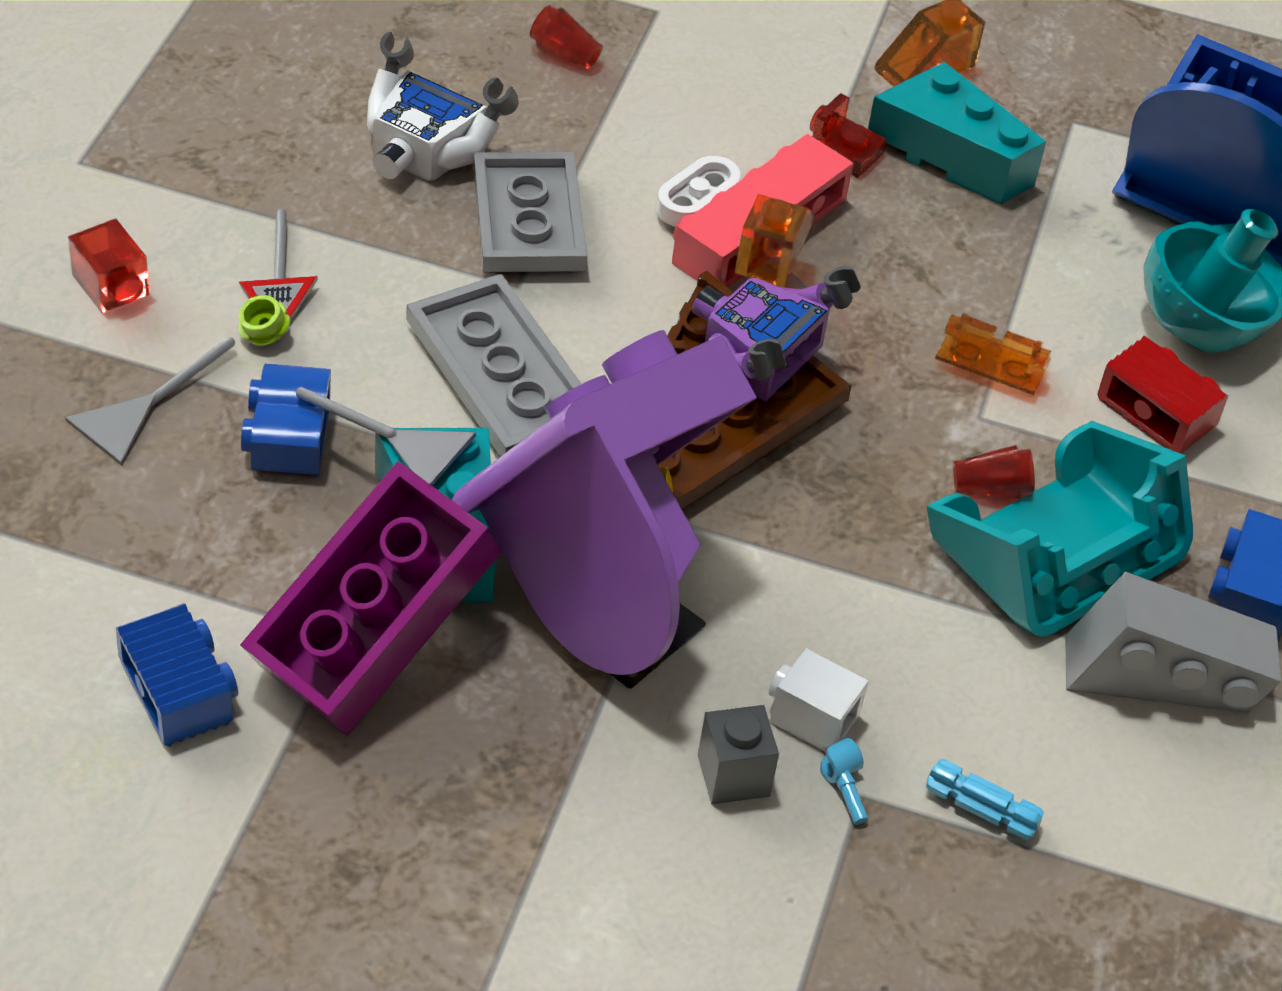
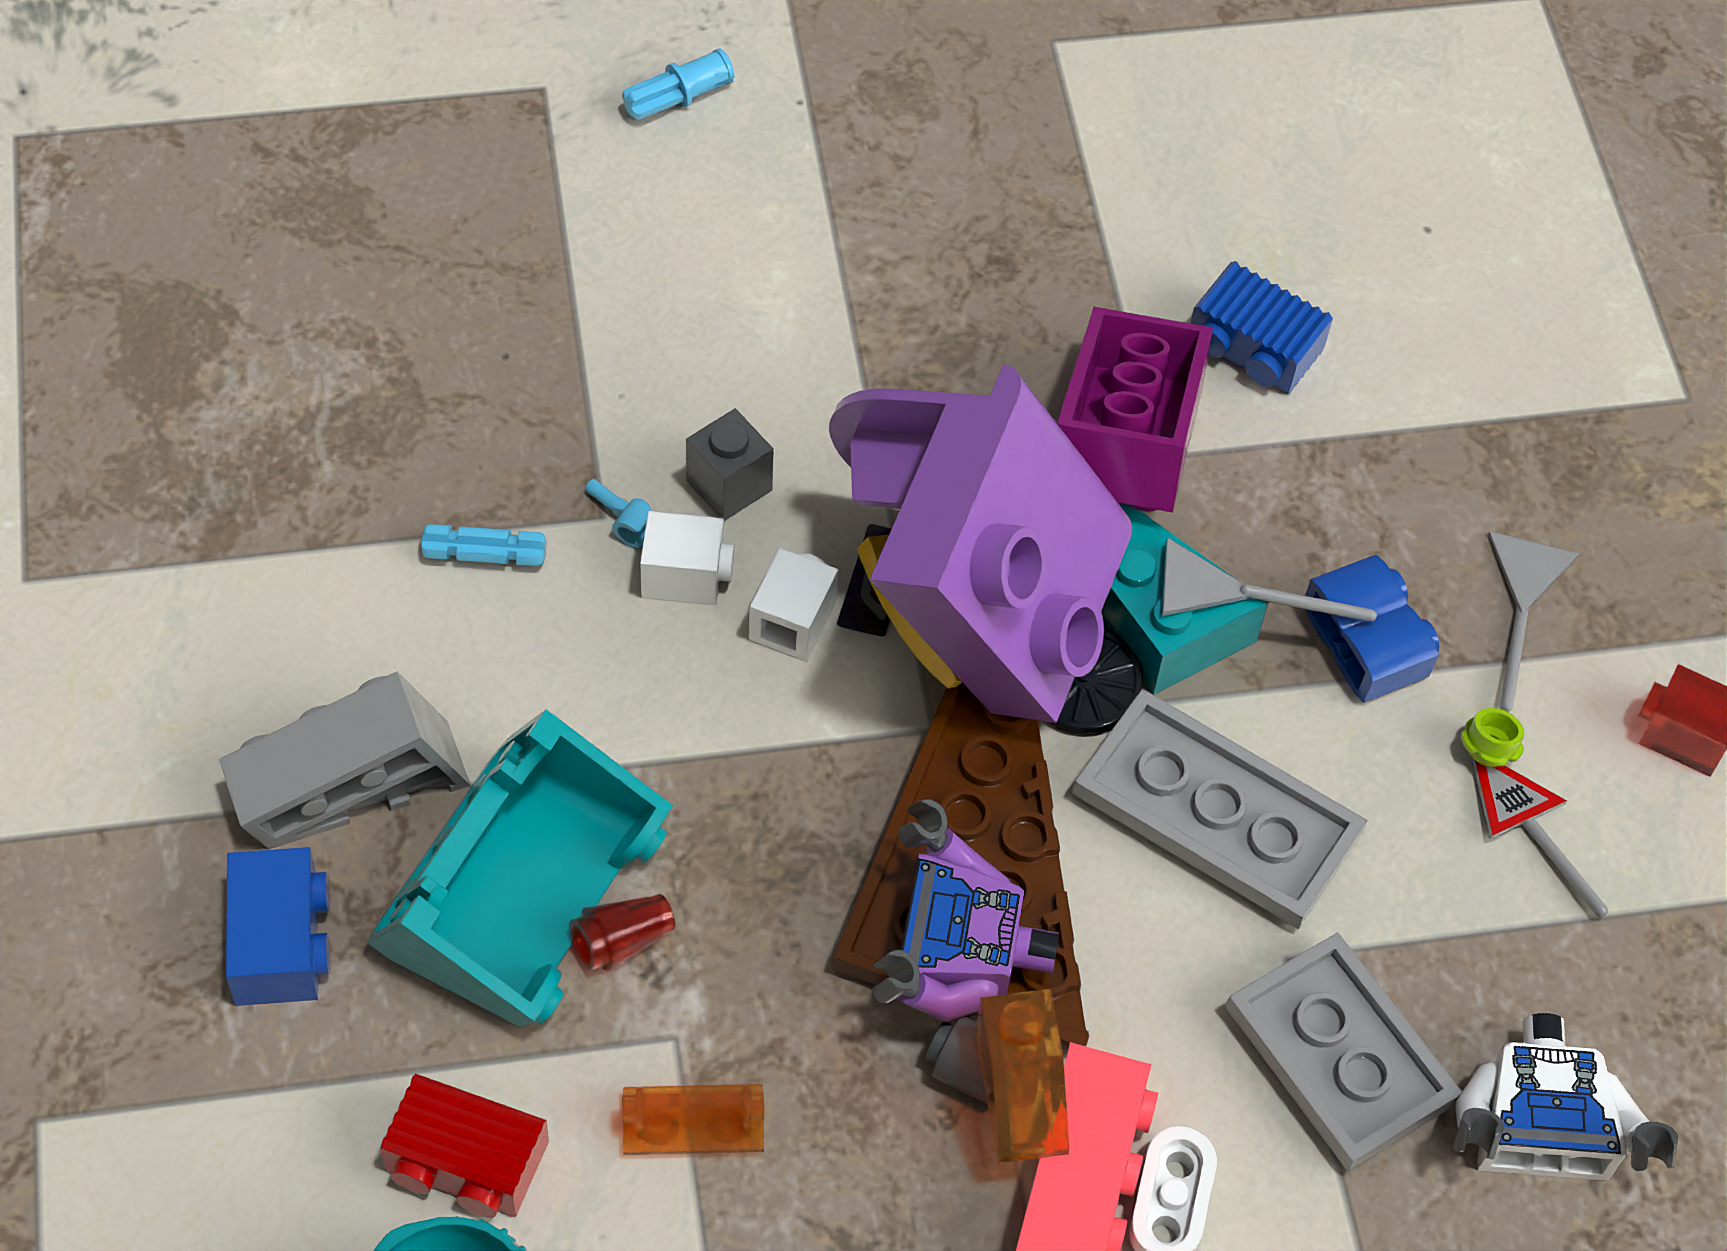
camera: 155 degrees right, 10 degrees up
none -> white brick [749,548,839,662]

